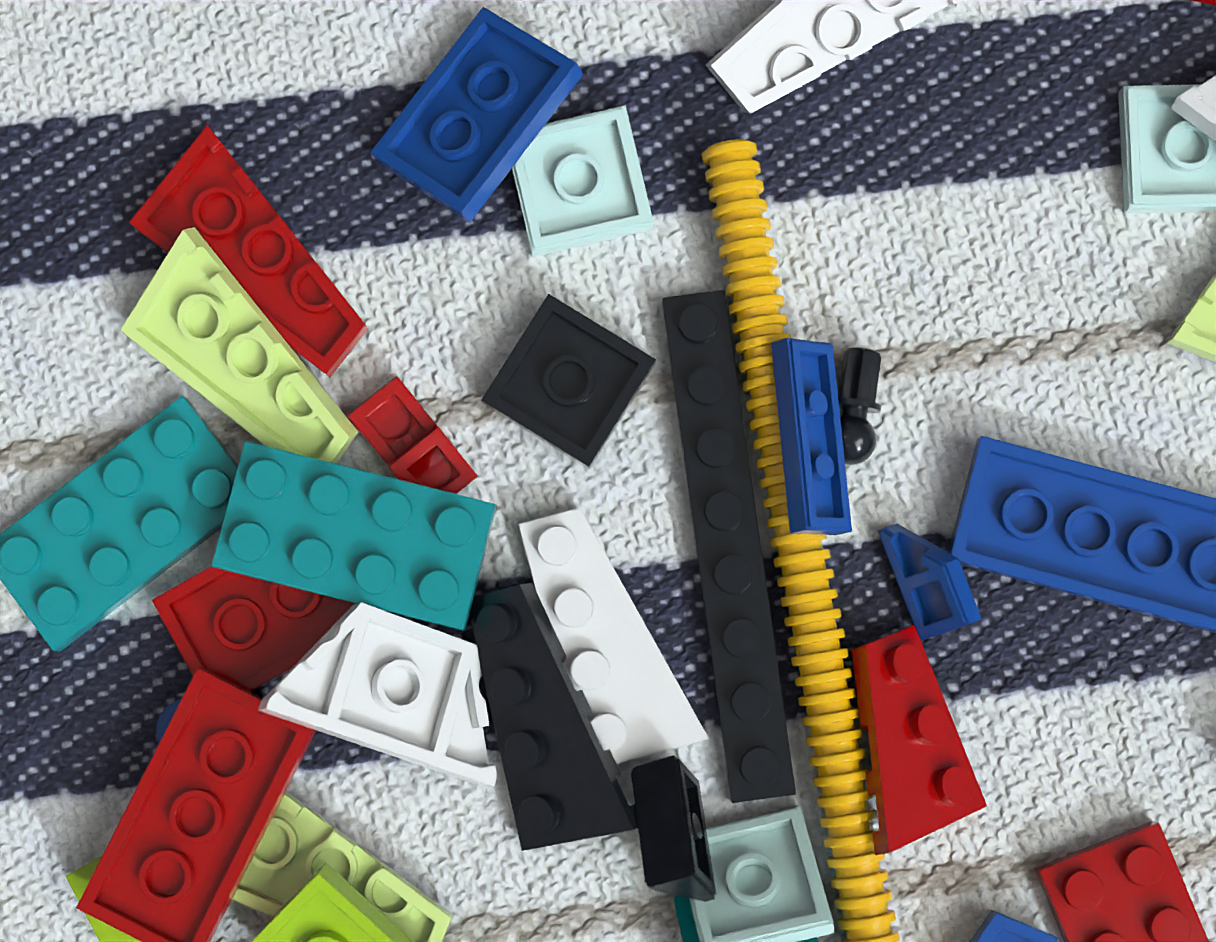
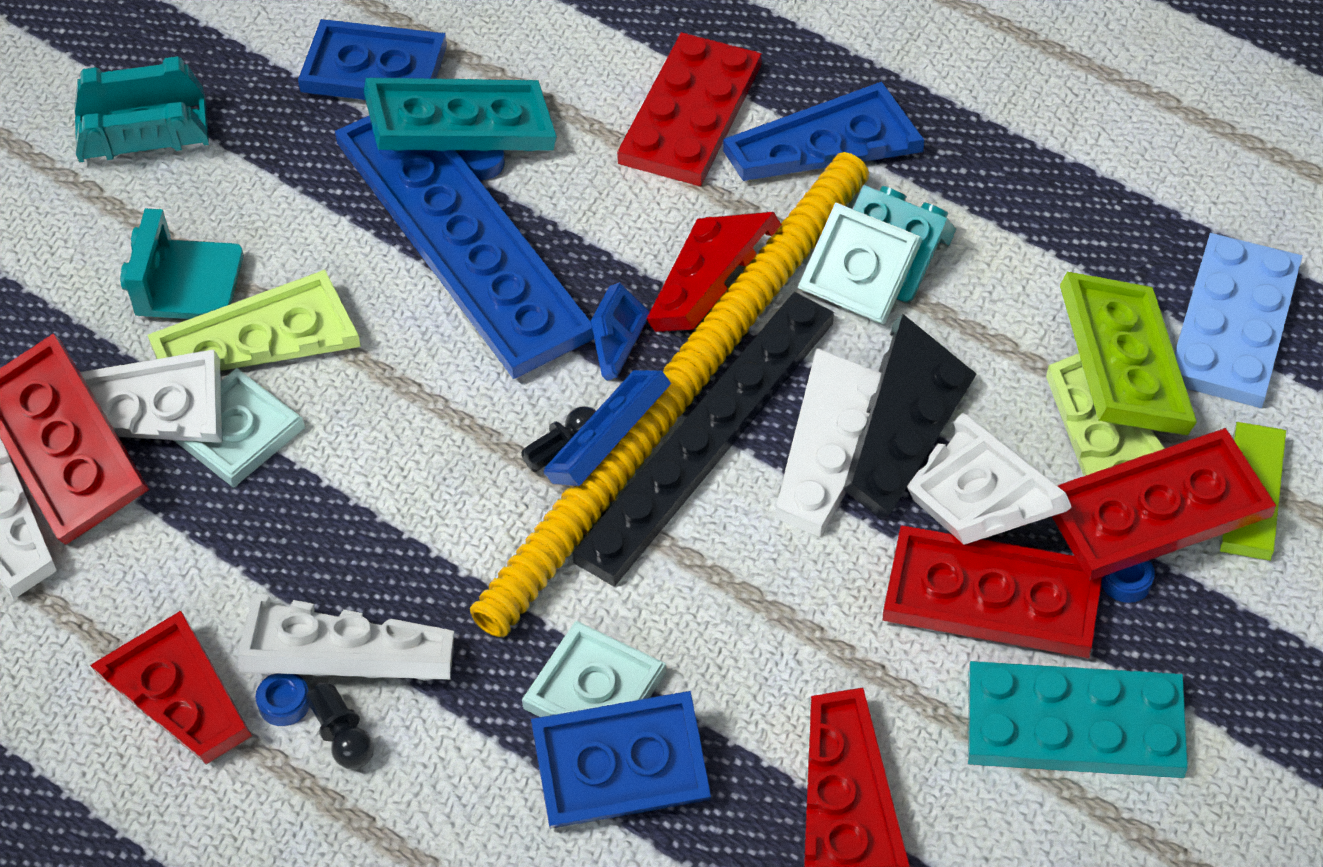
camera: 140 degrees left, 30 degrees down
yellowish green wing [120,227,358,464] -> none
teal plate [211,441,497,631] -> none
red slope [347,375,478,494] -> none
black plate [481,294,656,470] -> none
black slope [631,755,716,902] -> none

